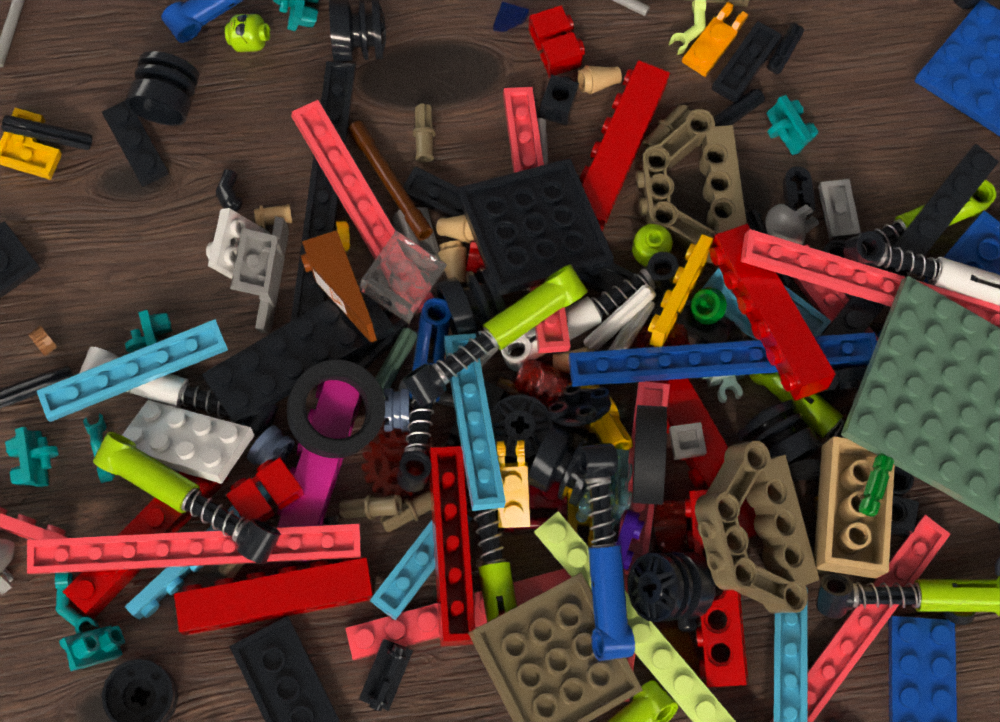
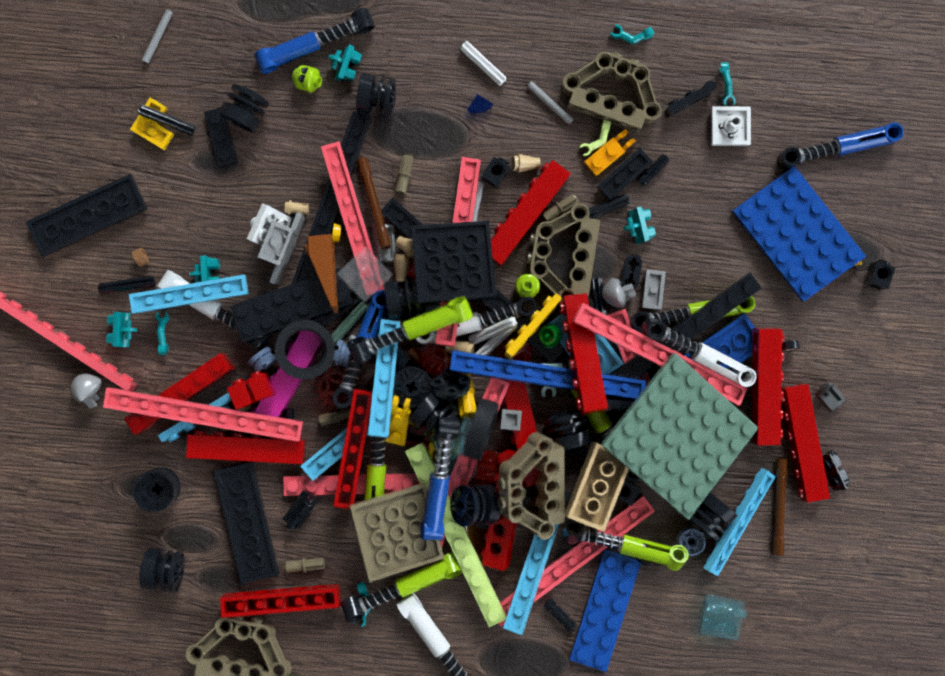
camera: 20 degrees right, 15 degrees up
teal arm [55,572,99,634] -> none
teal hips [59,625,125,671] -> none
piece [93,432,281,564] -> none
white plate [122,400,254,484] -> none
black arm [216,169,242,212] -> none
dark tan axle [339,495,403,520] -> none
red piece [528,5,585,78] -> none
dark purple plate [616,509,644,570] -> none
green axle [859,454,894,517] -> none

